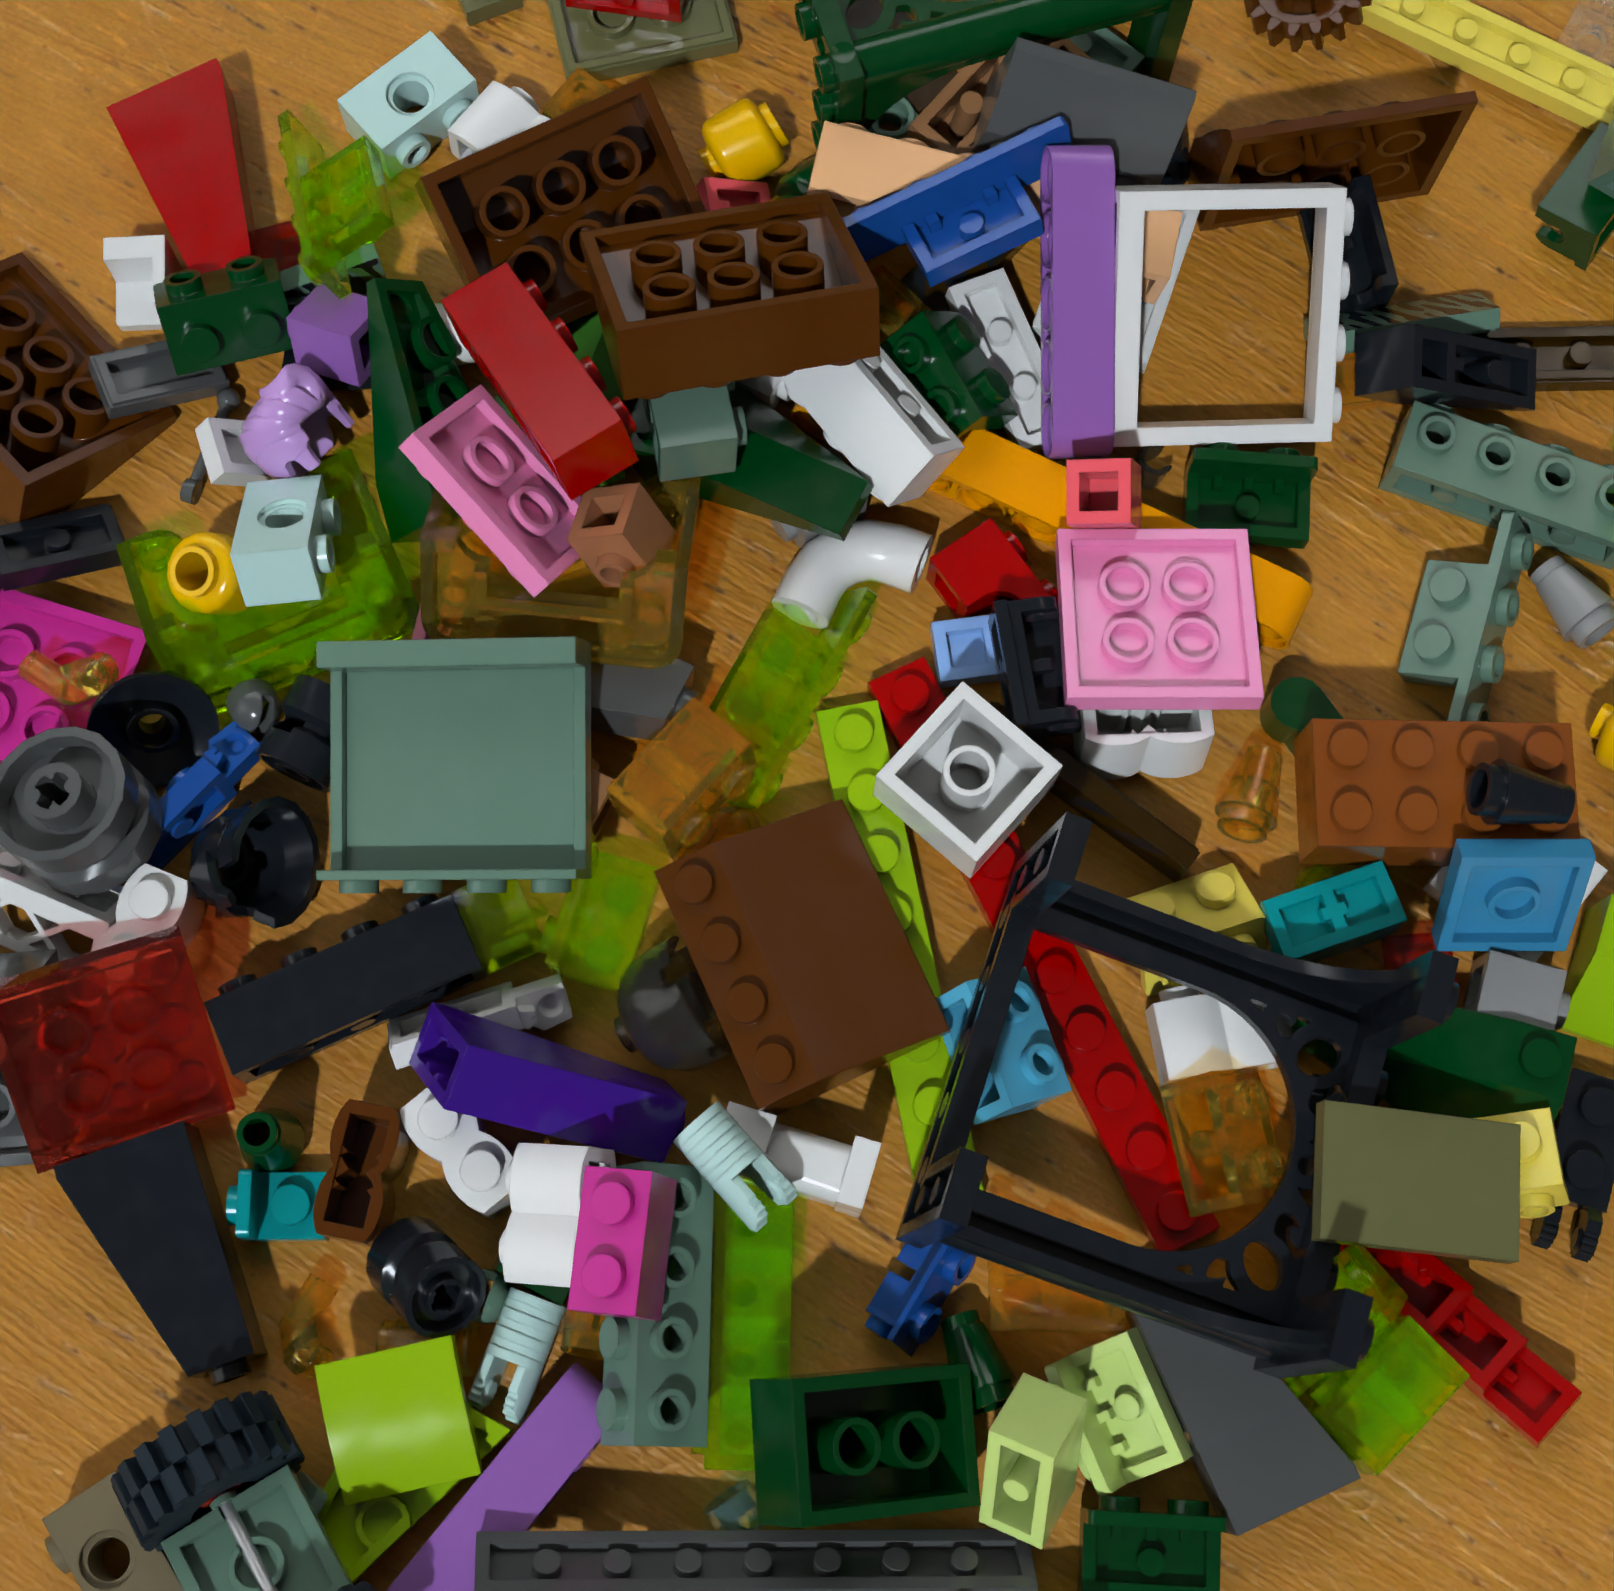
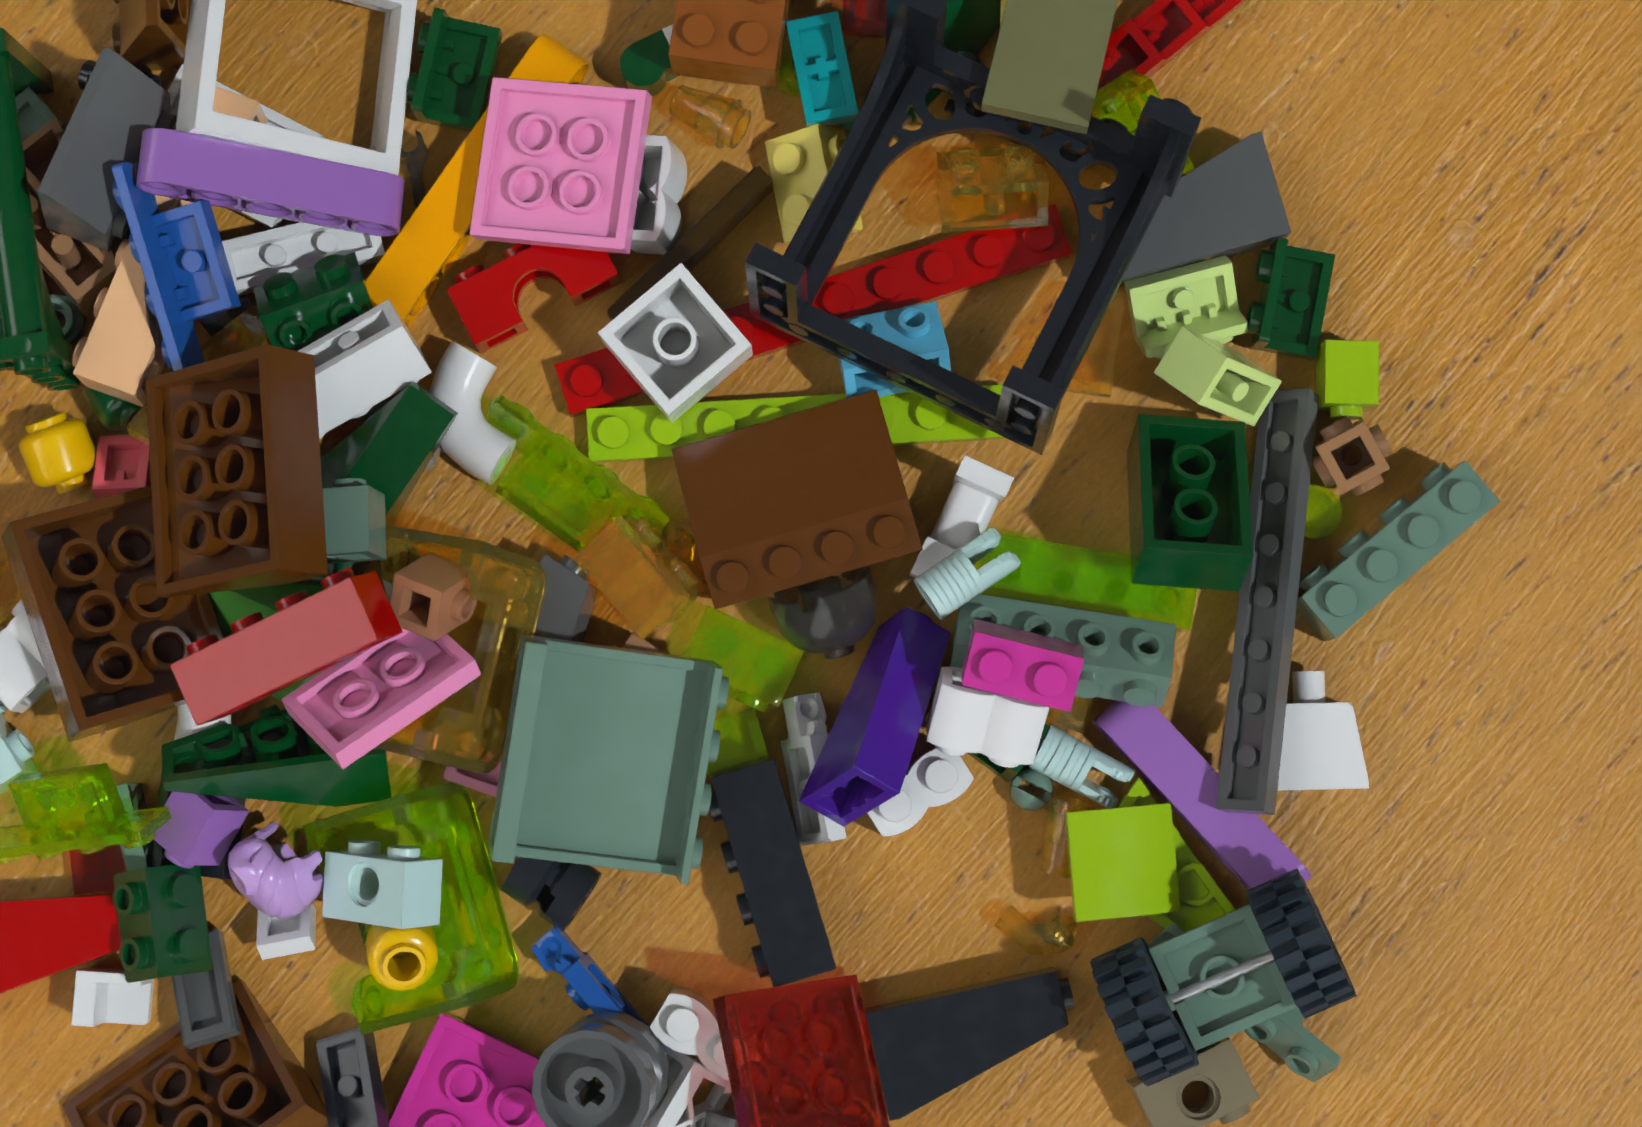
camera: 80 degrees left, 10 degrees up
clear yellow arm [18,650,119,706] -> none
black dish [86,671,219,786] -> none
dark grey hinge [180,388,241,505] -> none
black helmet [189,796,320,929] -> none
dark grey hinge [225,678,282,734] -> none
teal bracket [226,1169,329,1241] -> none
dark green cone [236,1108,305,1172] -> none
reddish brown brick [313,1099,411,1247] -> none
black wheel [366,1216,487,1339] -> none
clear light blue hinge [703,1479,762,1530] -> none
blue hinge [864,1242,976,1357] -> none
light blue plate [930,614,999,688] -> none
dark green cone [940,1309,1017,1416] -> none
black hinge [988,596,1082,739] -> none
coral brick [1066,458,1141,529] -> none
white brick [1145,986,1292,1087] -> none
clear neon green brick [1307,1315,1470,1476] -> none

